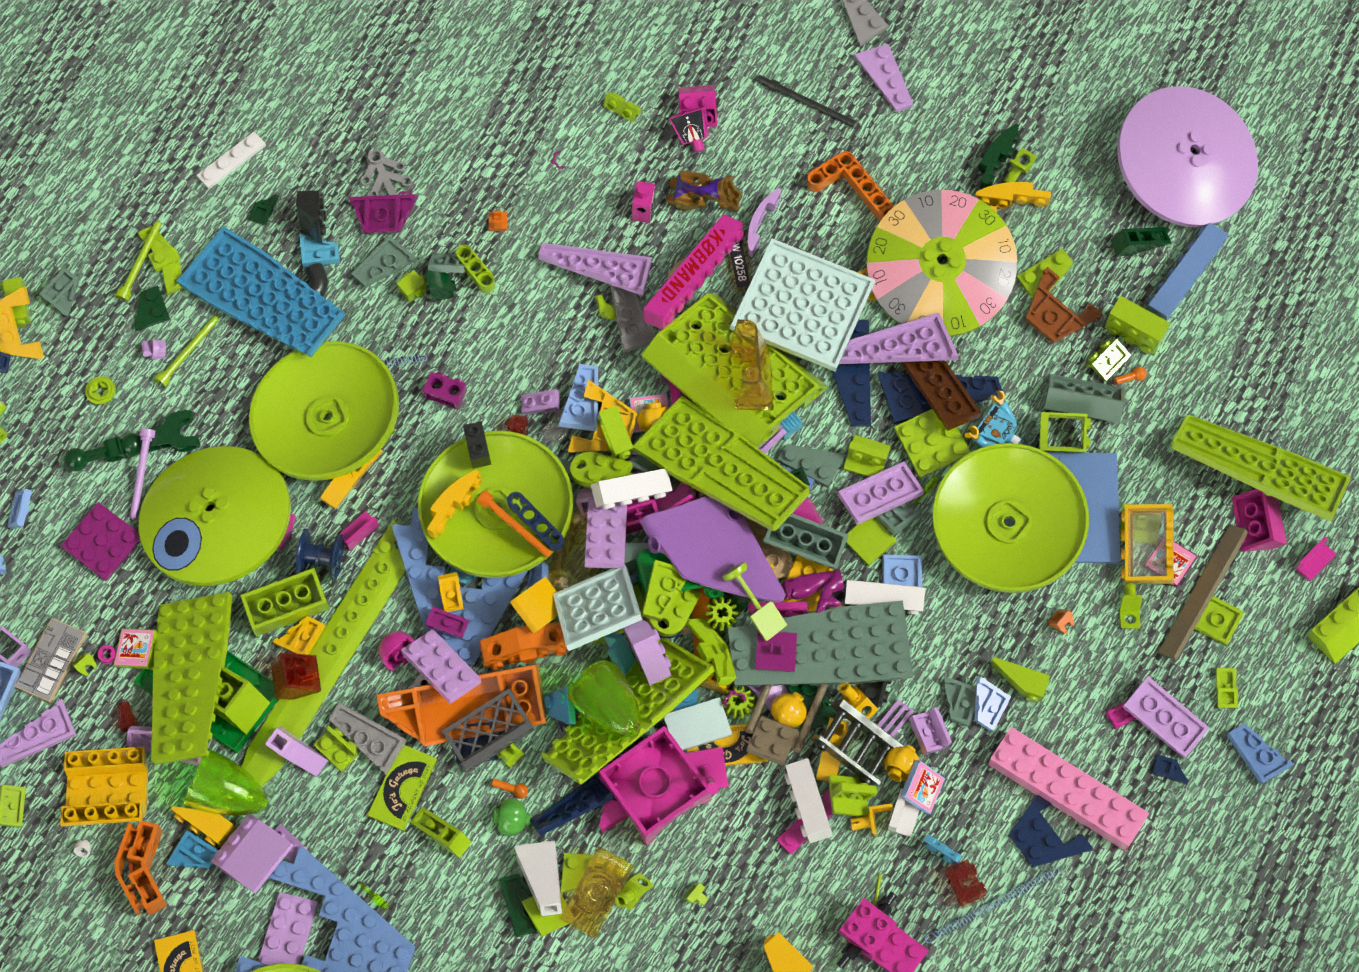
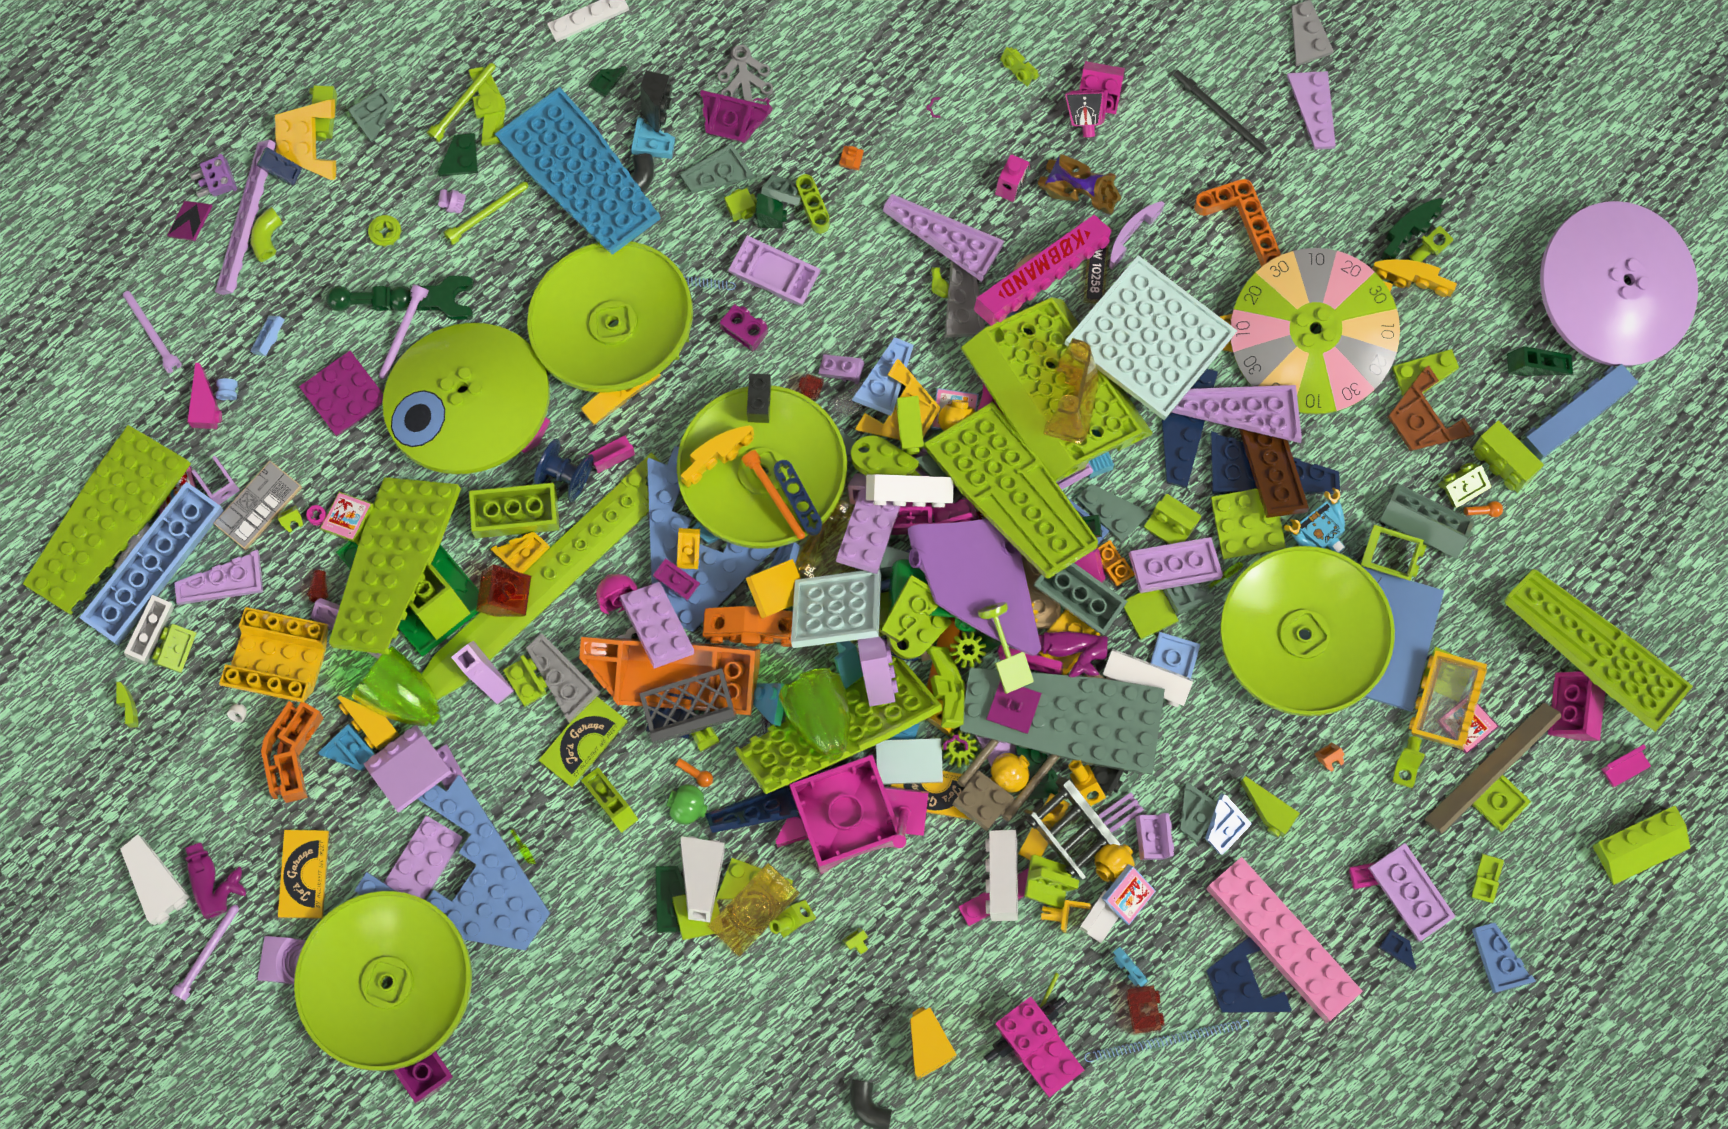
camera: 15 degrees right, 5 degrees up
none -> lavender slope [728,235,821,306]
none -> light orange slope [1098,540,1135,586]

